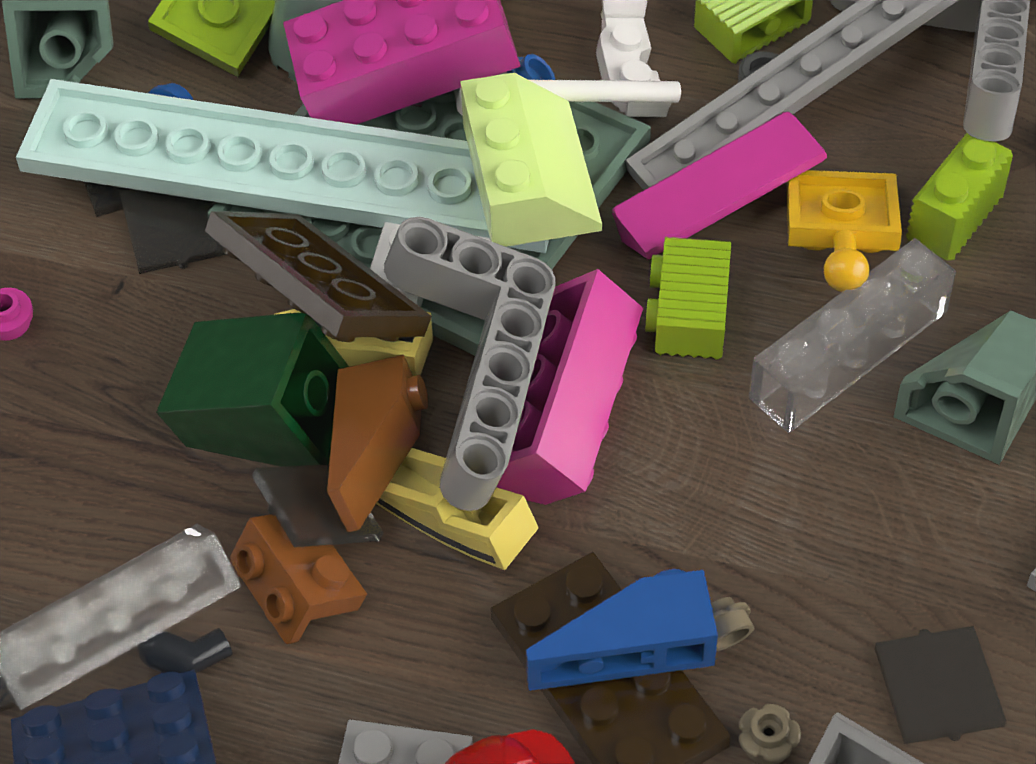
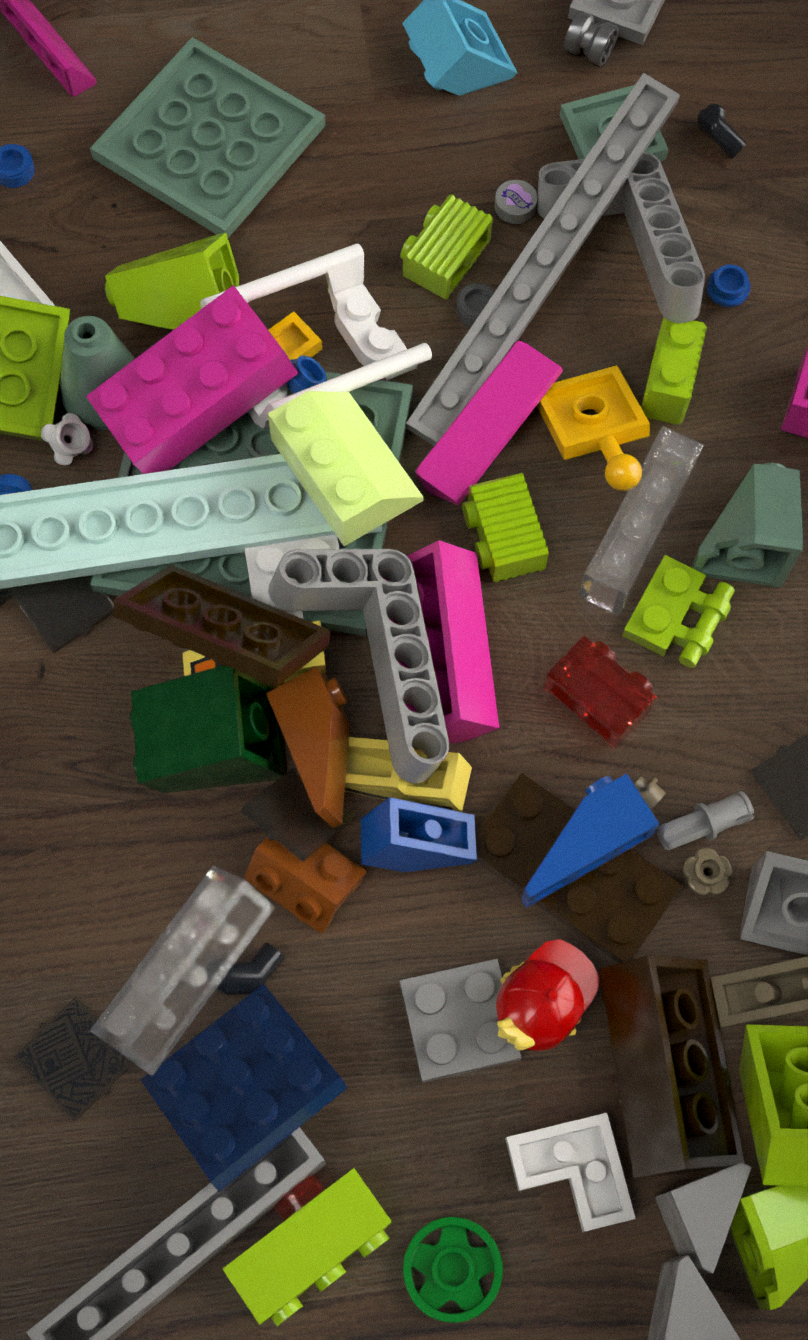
camera: 25 degrees left, 15 degrees up
none -> white plate [41,413,93,466]
none -> yellow plate [268,311,322,360]
none -> blue slope [361,797,477,872]
none -> clear red brick [544,636,657,748]
none -> lime plate [622,555,735,668]
none -> light grey axle [657,791,754,850]

